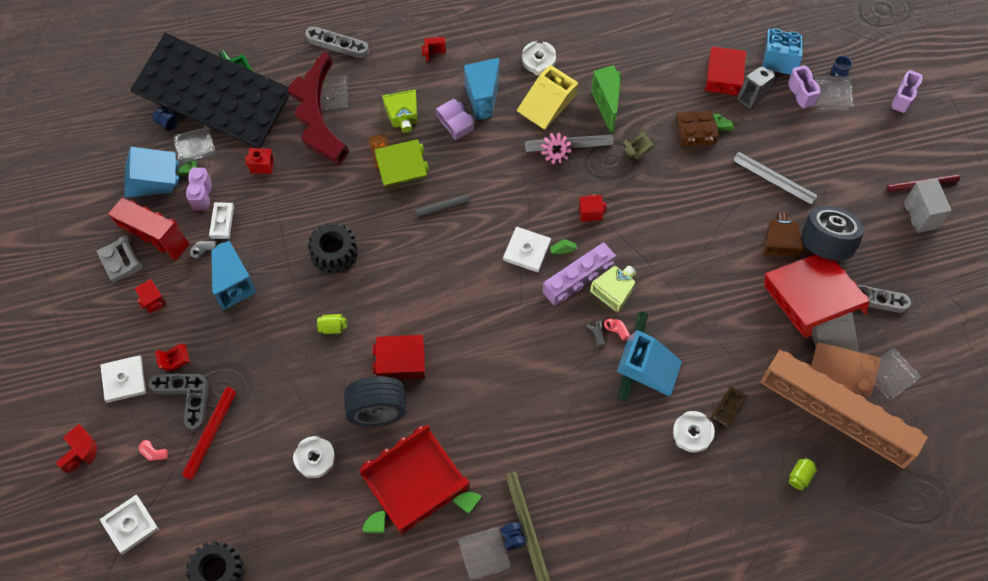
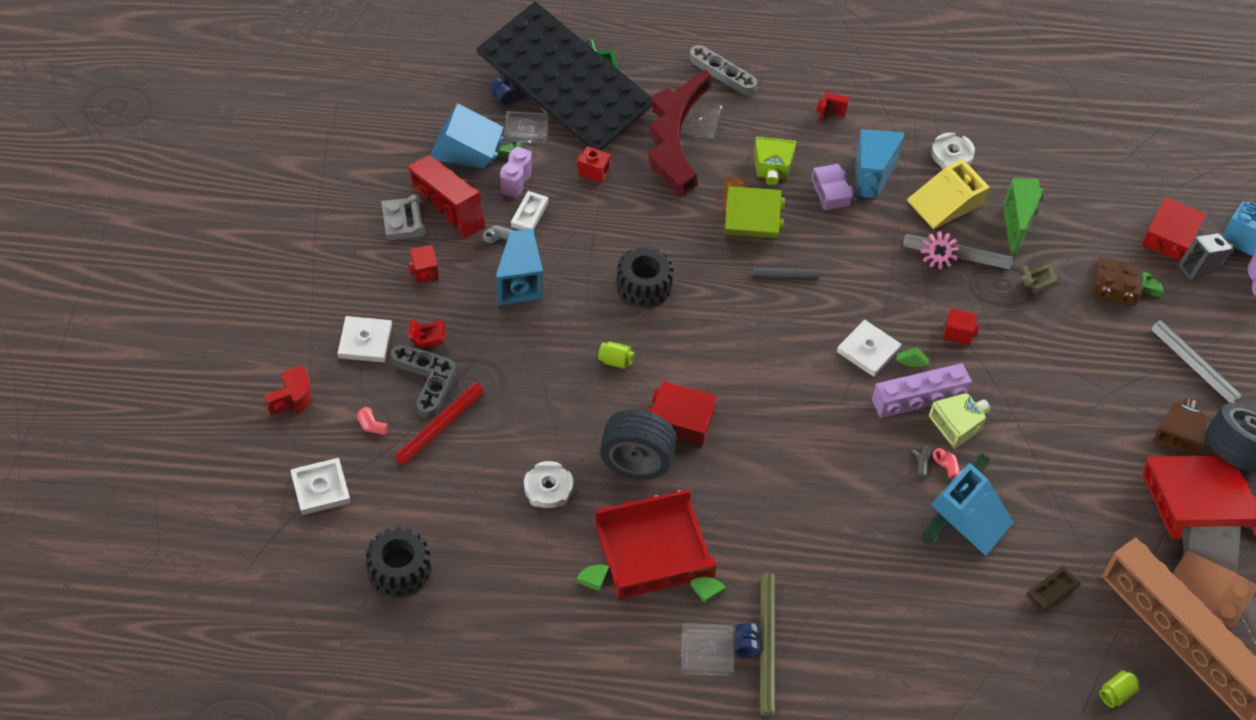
camera: 15 degrees right, 10 degrees down
white plate [673,411,715,452] -> none

